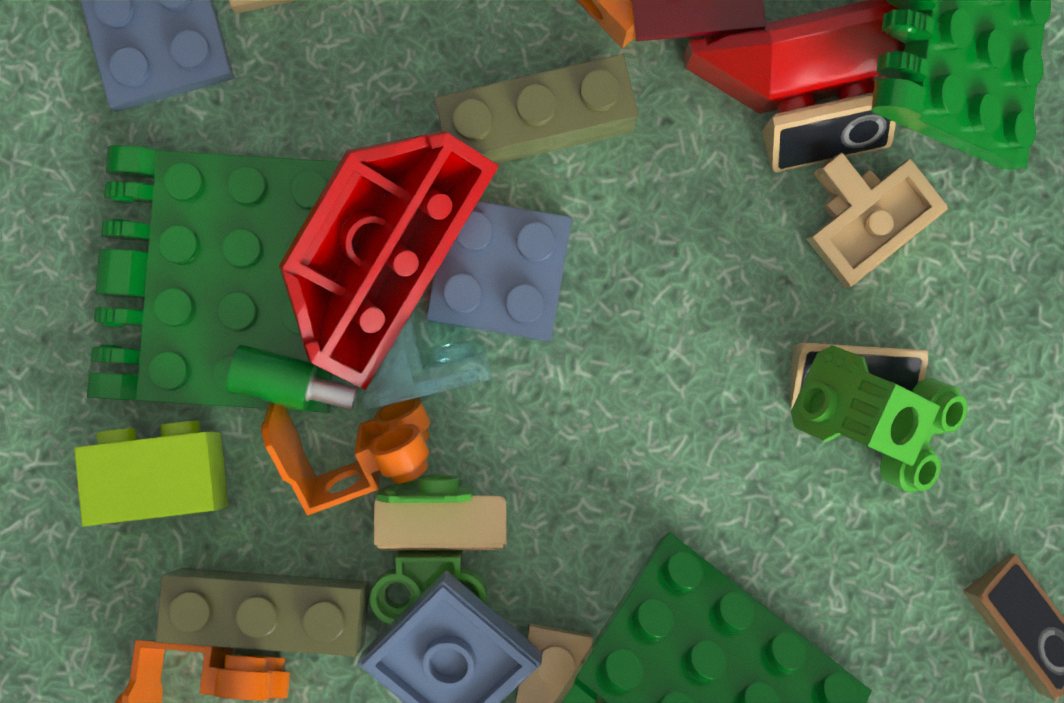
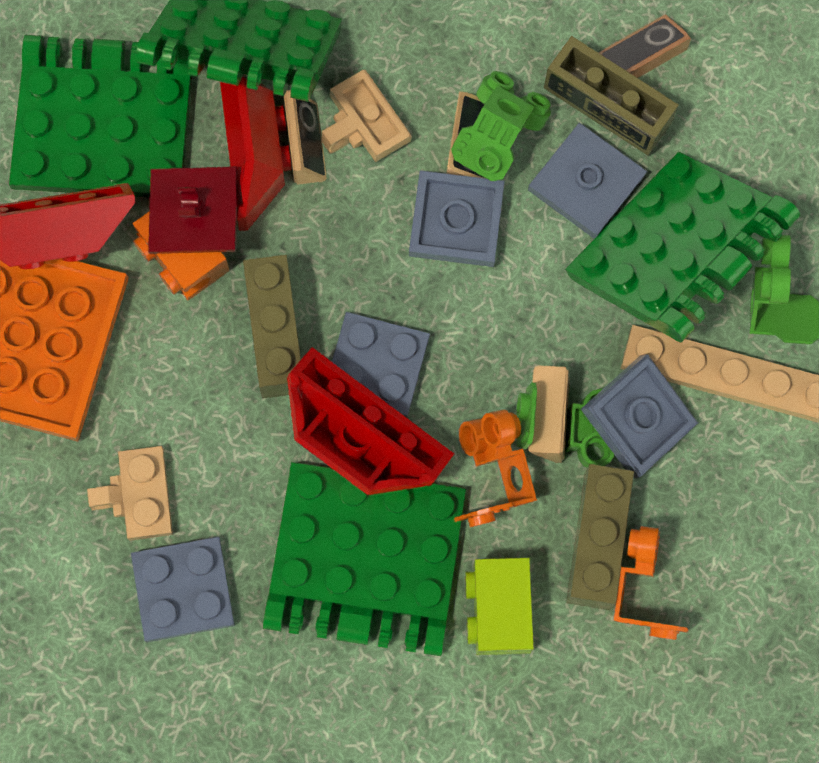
camera: 85 degrees left, 10 degrees down
green piece [226,344,358,411] -> none
clear light blue slope [362,314,492,410] -> none
none -> sand blue plate [409,170,504,267]
none -> sand blue plate [528,122,647,239]
none -> olive brick [544,36,679,156]

